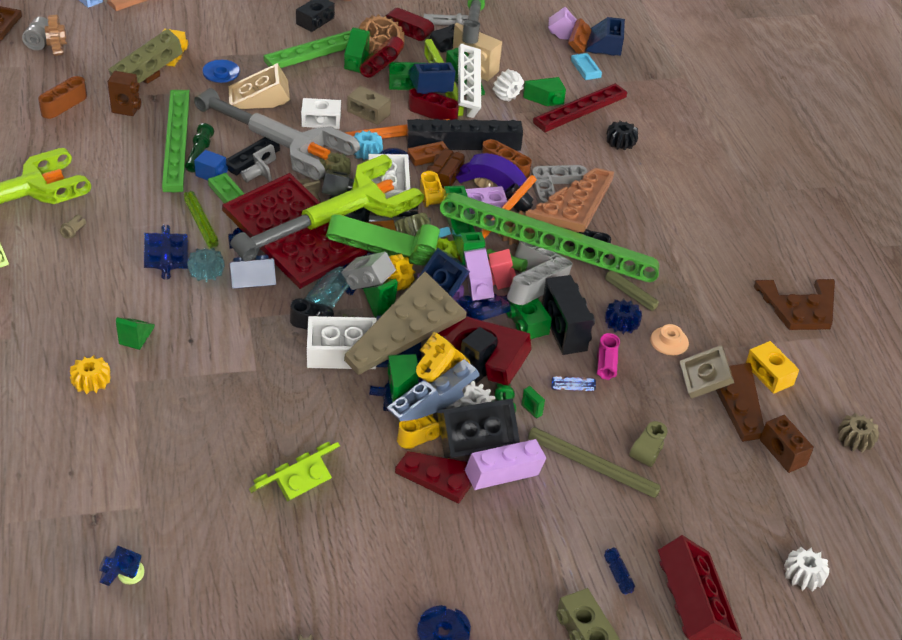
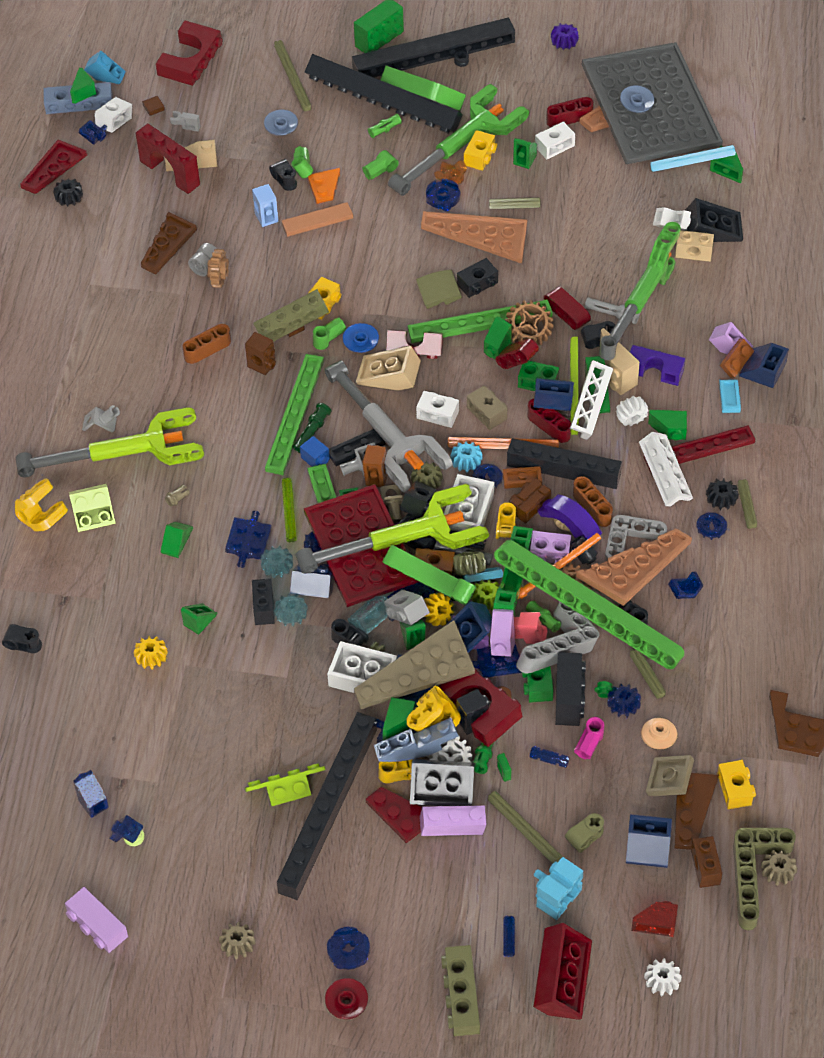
camera: 25 degrees right, 10 degrees up
none -> clear blue slope [73,770,109,818]
none -> green slope [161,521,193,558]
none -> black brick [252,578,275,625]
none -> clear light blue gear [274,593,308,627]
none -> black brick [277,712,377,900]
none -> bright green piece [313,318,346,350]
none -> dark orange brick [362,445,388,488]
none -> arch [386,329,443,359]
none -> olive slope [416,270,462,309]
none -> medium azure brick [534,857,583,920]
none -> green plate [594,681,614,698]
none -> slope [626,814,672,868]
none -> dark purple arch [630,345,685,386]
none -> clear red slope [631,901,678,937]
none -> white fence [639,432,693,506]
none -> clear blue bracket [668,571,703,599]
none -> clear blue gear [696,513,727,540]
none -> olive beam [733,828,796,931]
none -> olive axle [737,479,757,529]

